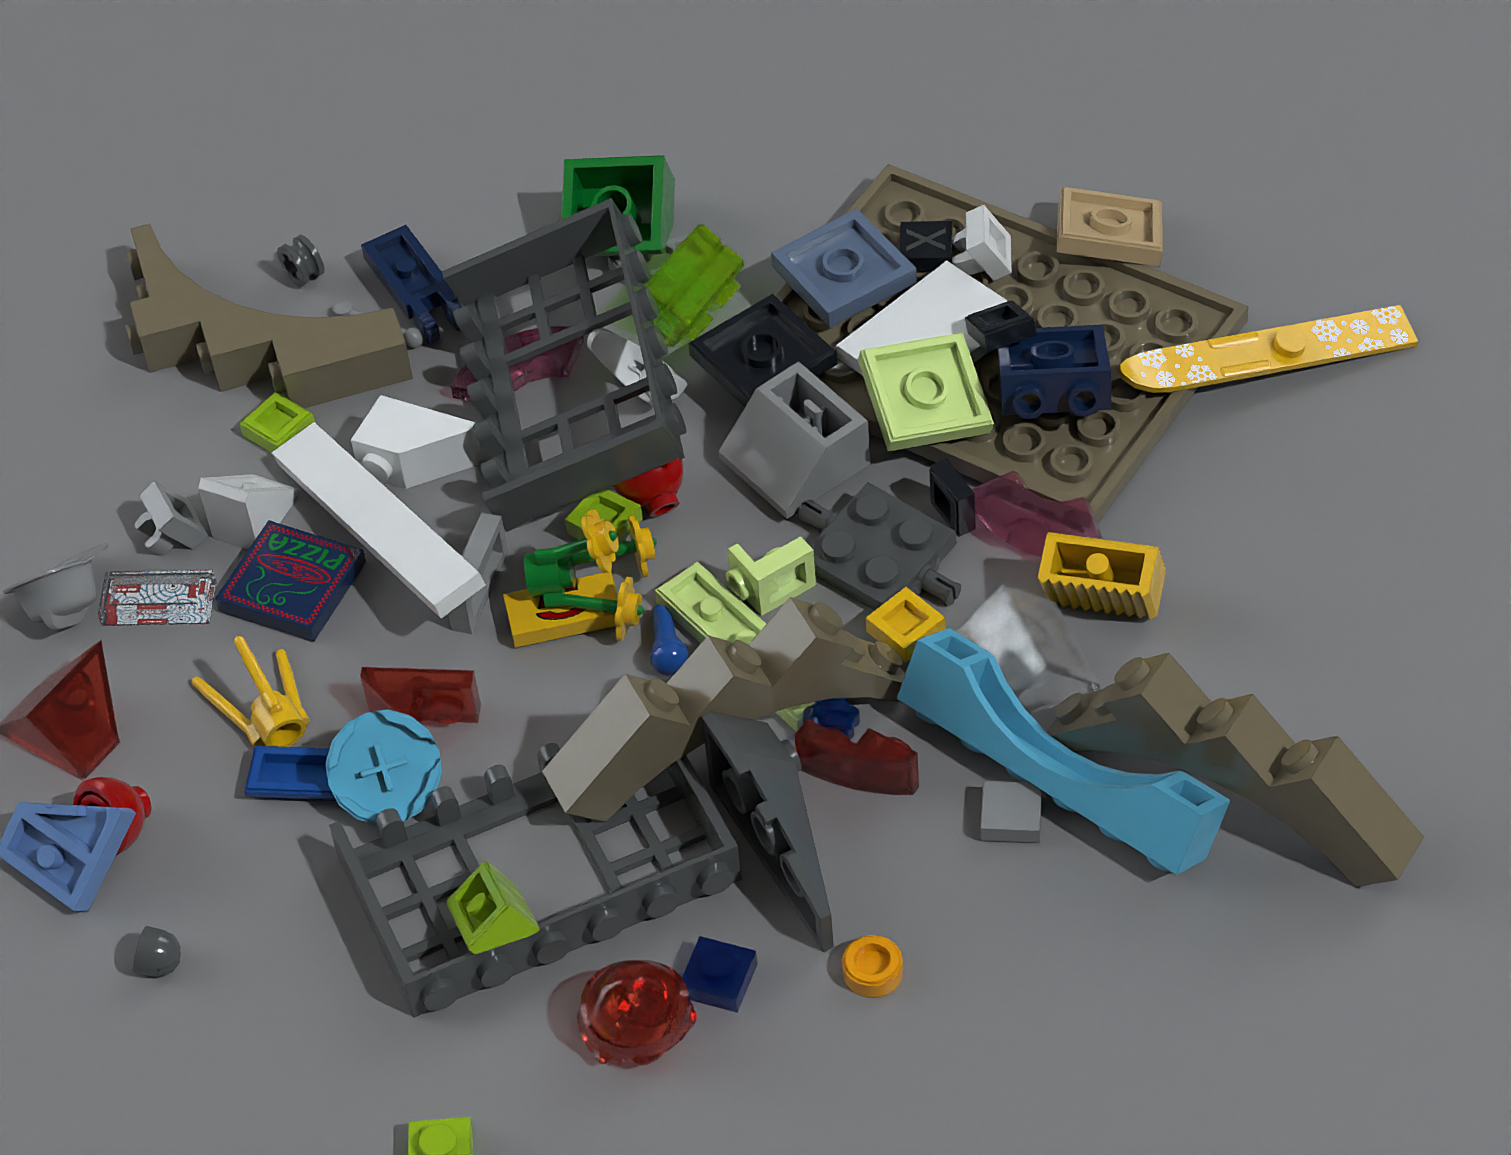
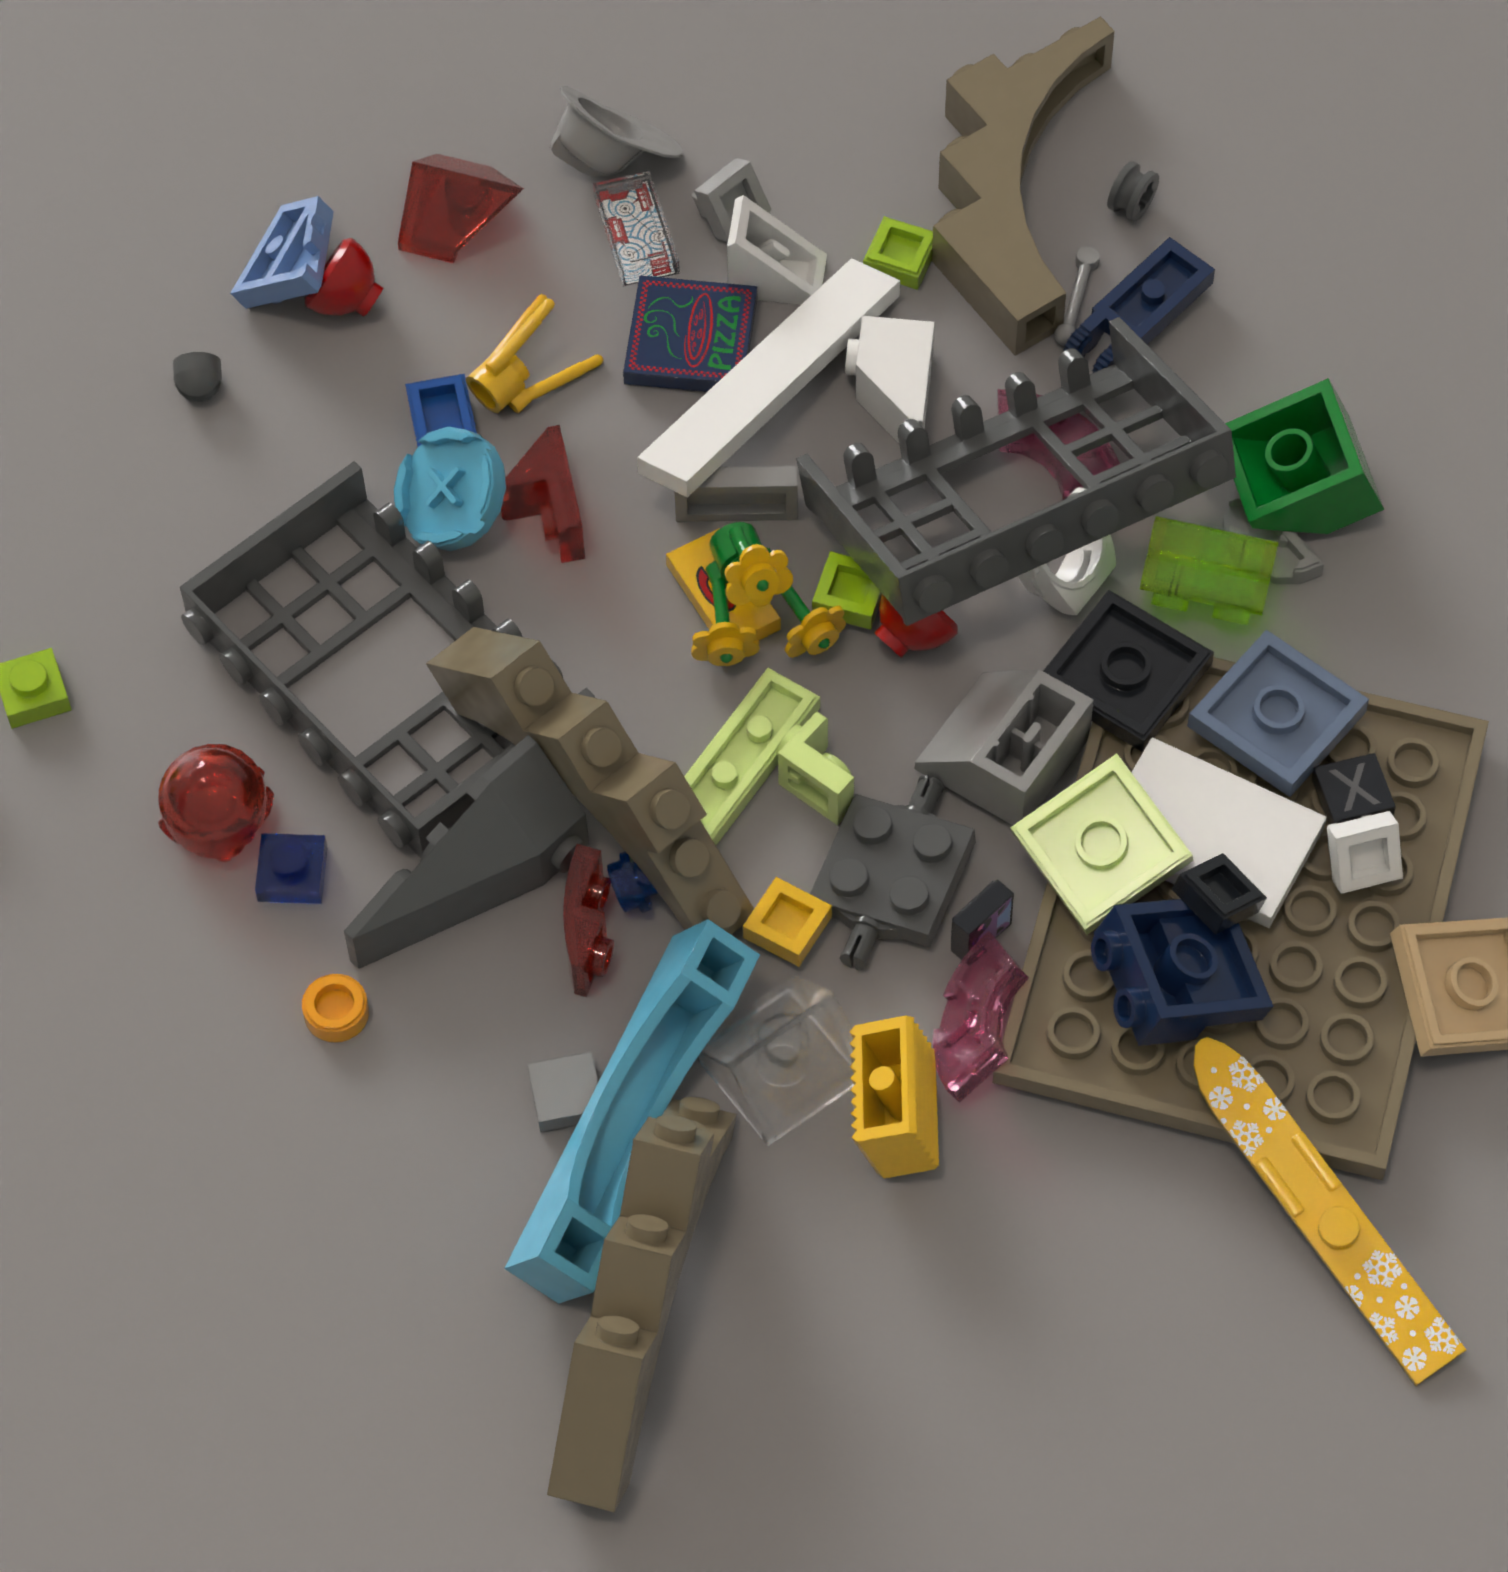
camera: 70 degrees right, 10 degrees up
lime slope [446,860,540,955] -> none
blue piece [650,605,689,675] -> none

